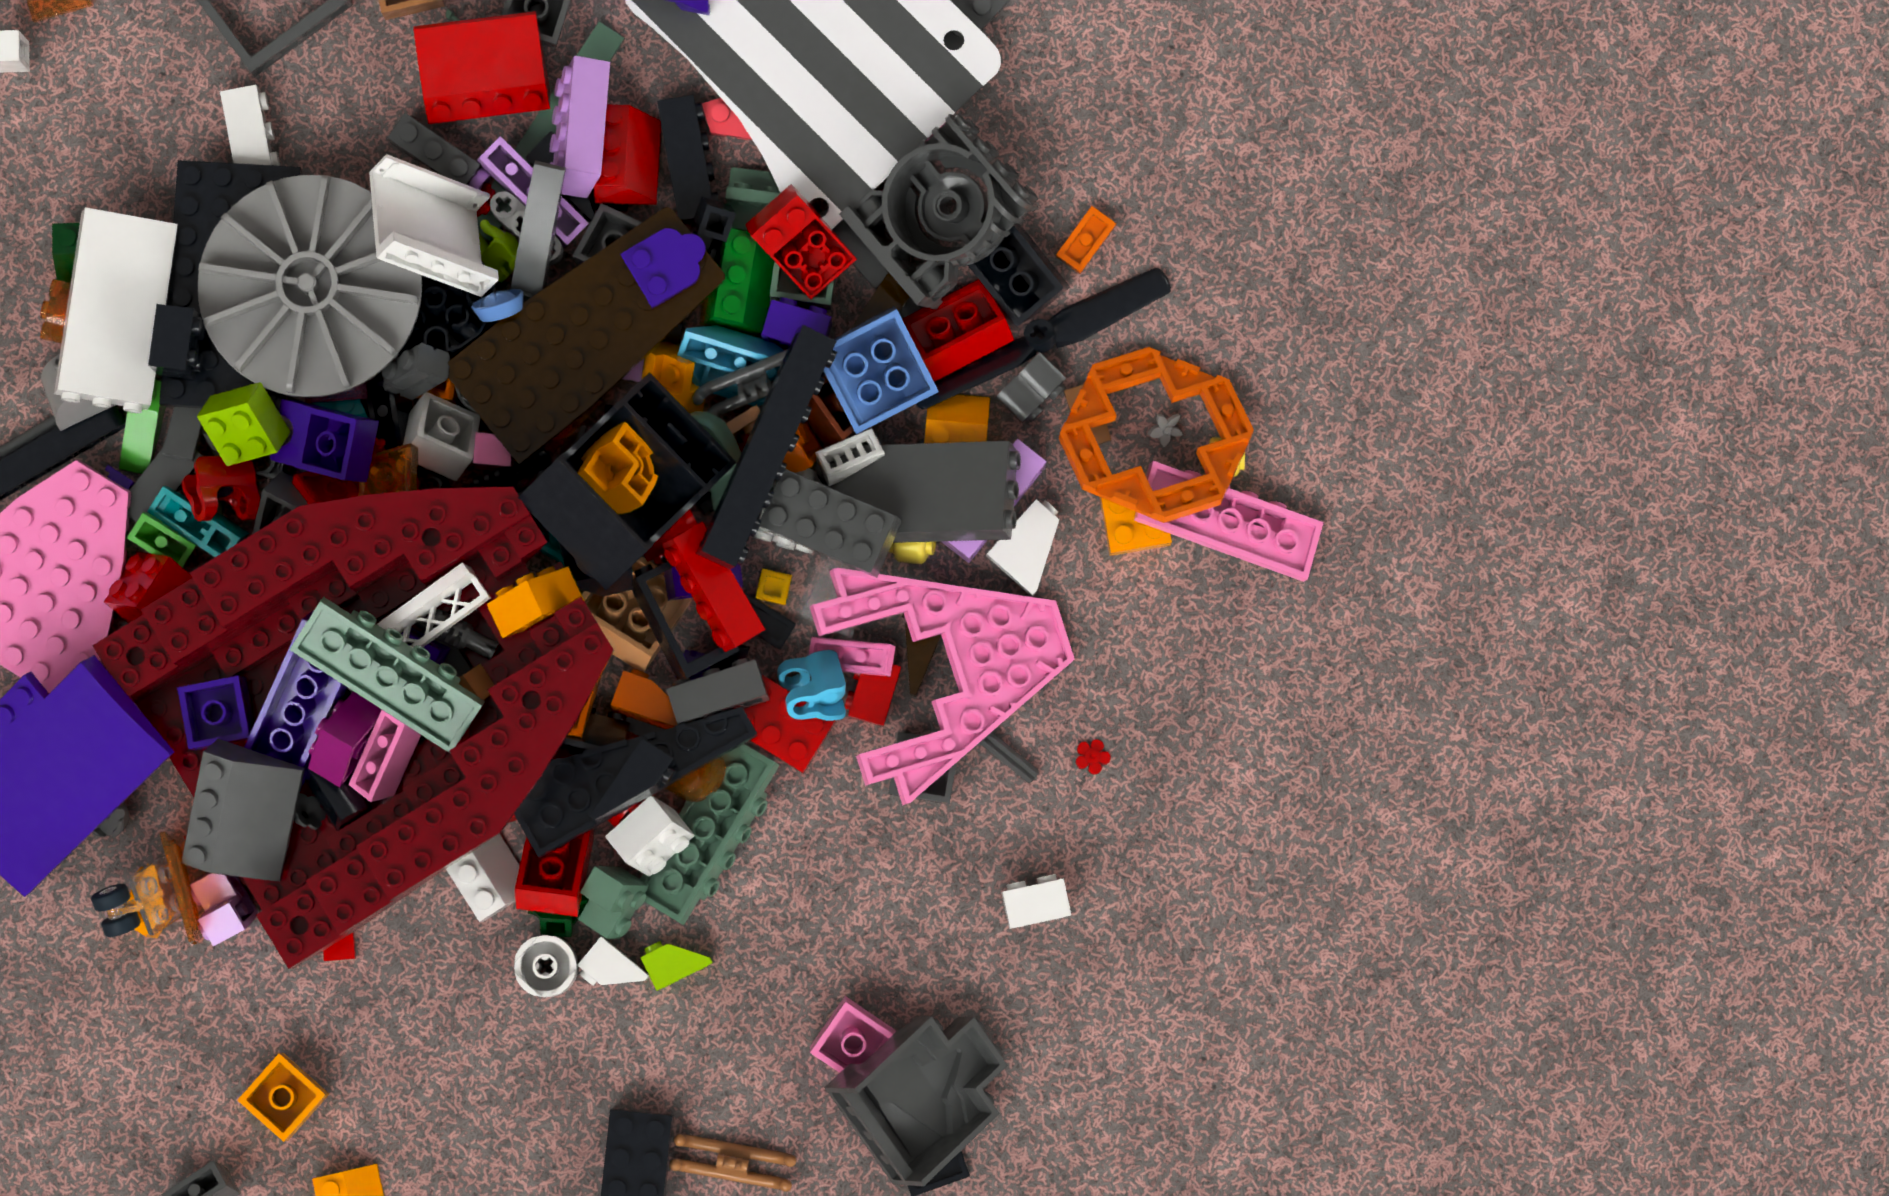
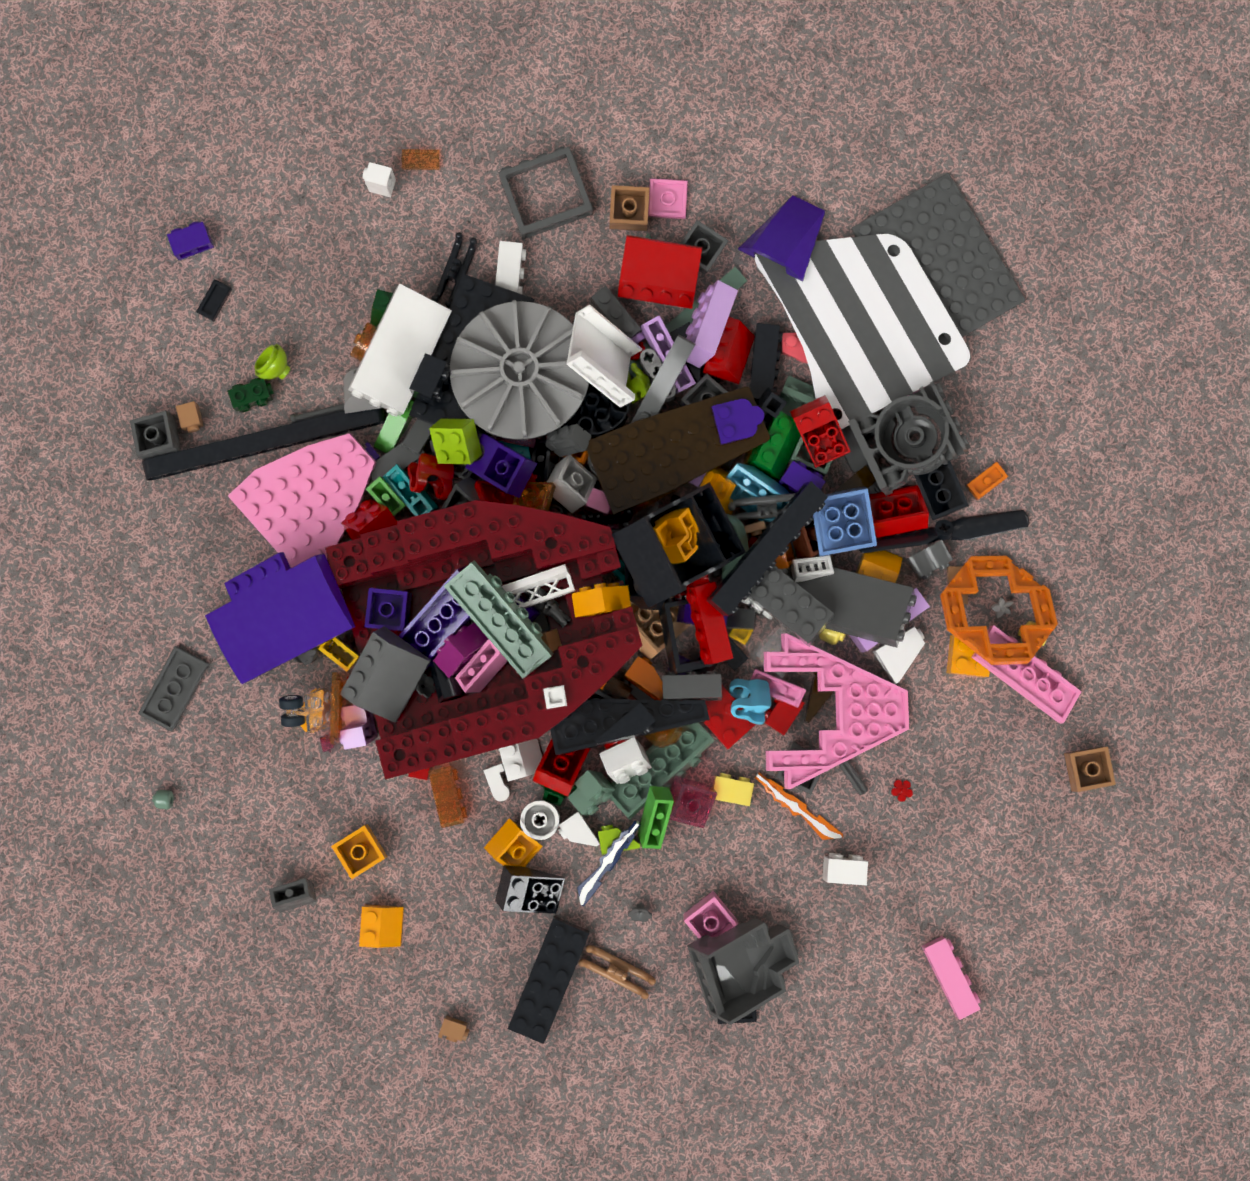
camera: 10 degrees right, 0 degrees up
medium blue hat [471,289,523,322] -> none
none -> yellow torso [318,637,360,672]
none -> clear pink plate [320,734,334,753]
none -> clear orange brick [428,766,468,828]
none -> black piece [431,232,477,308]
none -> white leg [483,763,510,801]
none -> light orange slope [484,818,543,867]
none -> black slope [495,865,565,914]
none -> white tile [543,685,567,709]
none -> sword [577,820,641,906]
none -> dark grey plant [628,903,652,922]
none -> bright green brick [637,786,674,849]
none -> clear pink brick [669,776,717,829]
none -> light yellow brick [711,773,754,806]
none -> dark grey tile [726,609,756,630]
none -> orange sword [755,772,843,840]
none -> bright pink brick [921,936,981,1020]
none -> medium nougat brick [1064,746,1116,792]

